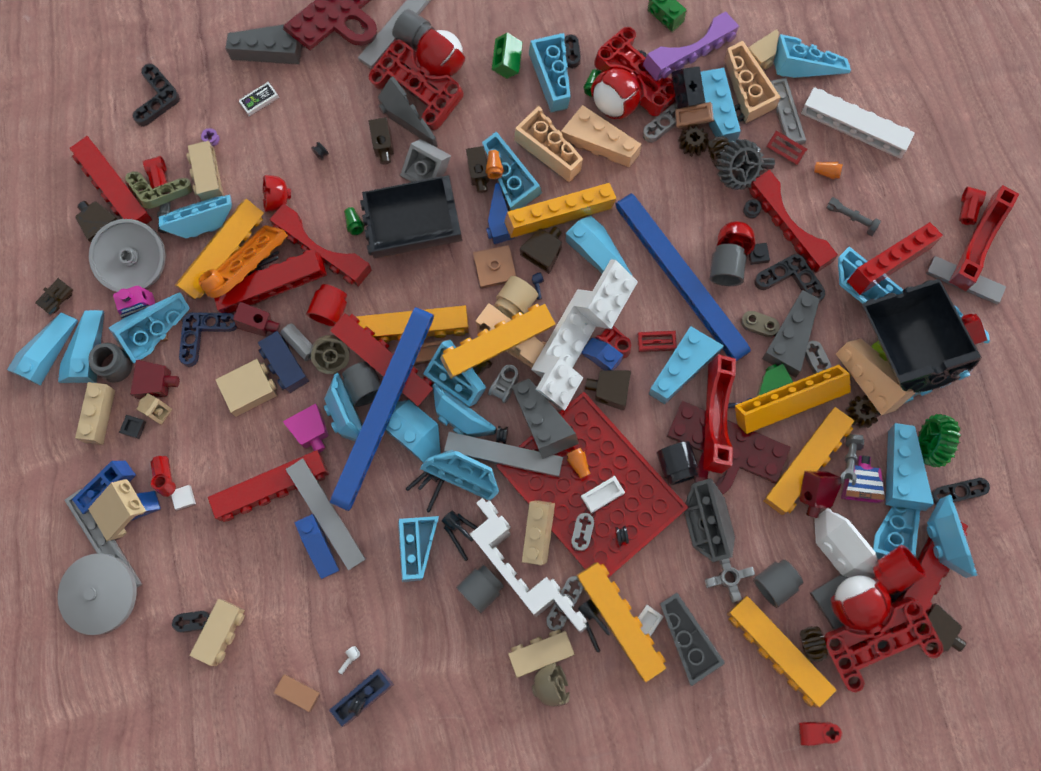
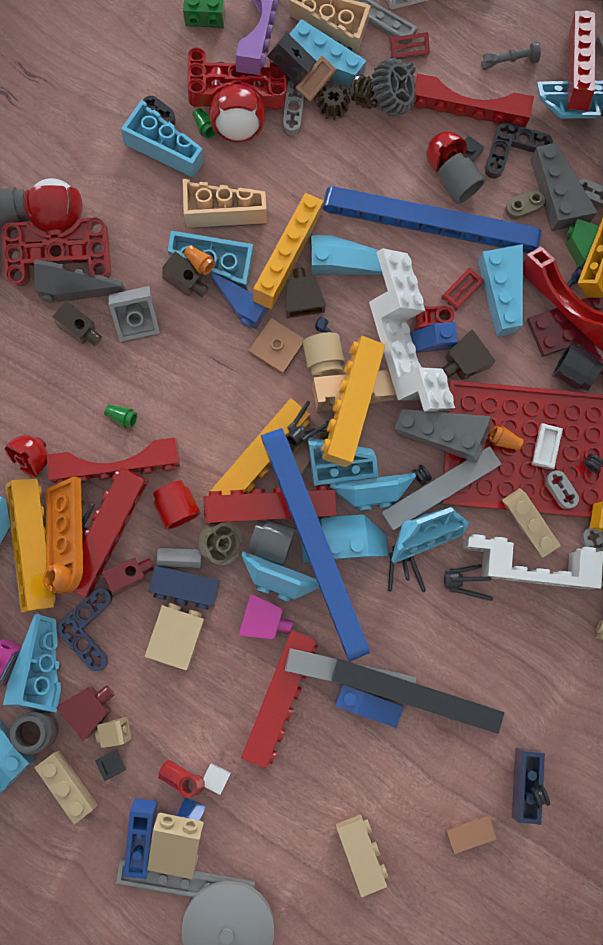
camera: 55 degrees left, 5 degrees up
black beam [172,611,210,632] -> none
black bush [311,142,329,160] -> none
white hand [338,646,360,674] -> none
black cylinder [360,175,463,259] -> none
medium azure wedge [398,516,439,582] -> none
dark grey piece [456,565,504,614] -> none
light grey piece [488,365,519,403] -> none
green brick [491,33,523,79] -> none
light nougat wedge [561,105,641,167] -> none
black bush [743,199,761,218] -> none
orange cone [814,162,843,180] -> none
none -> black plant [285,401,329,448]
none -> black tile [331,658,504,734]

